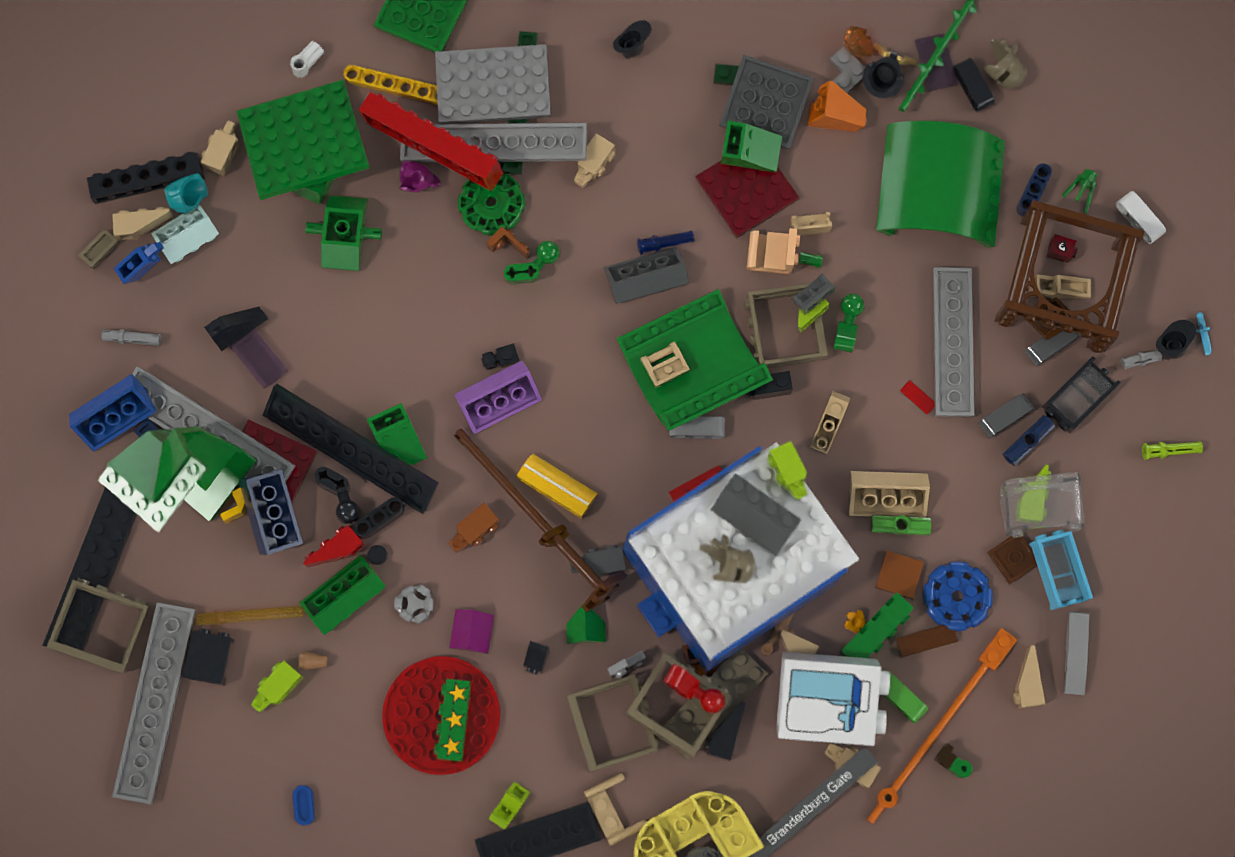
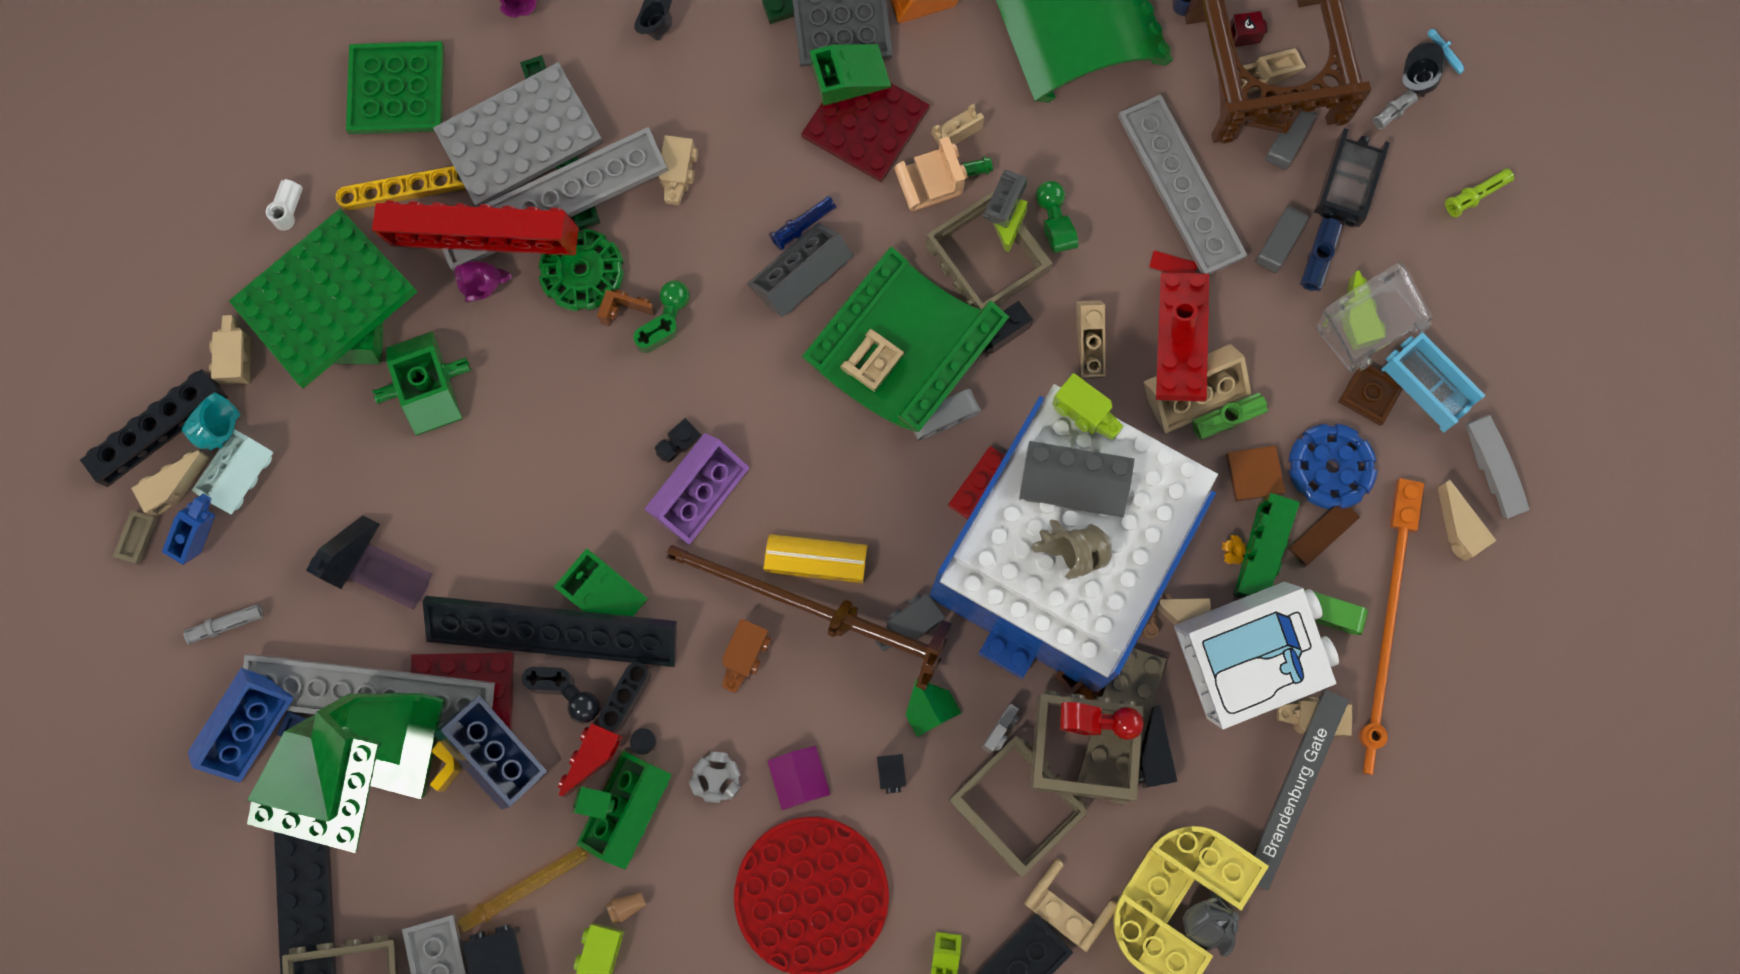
camera: 25 degrees left, 0 degrees up
green brick [434,679,471,762] -> none
leg [934,743,973,778] -> none
none -> green slope [572,787,615,820]
none -> red plate [1156,273,1209,402]

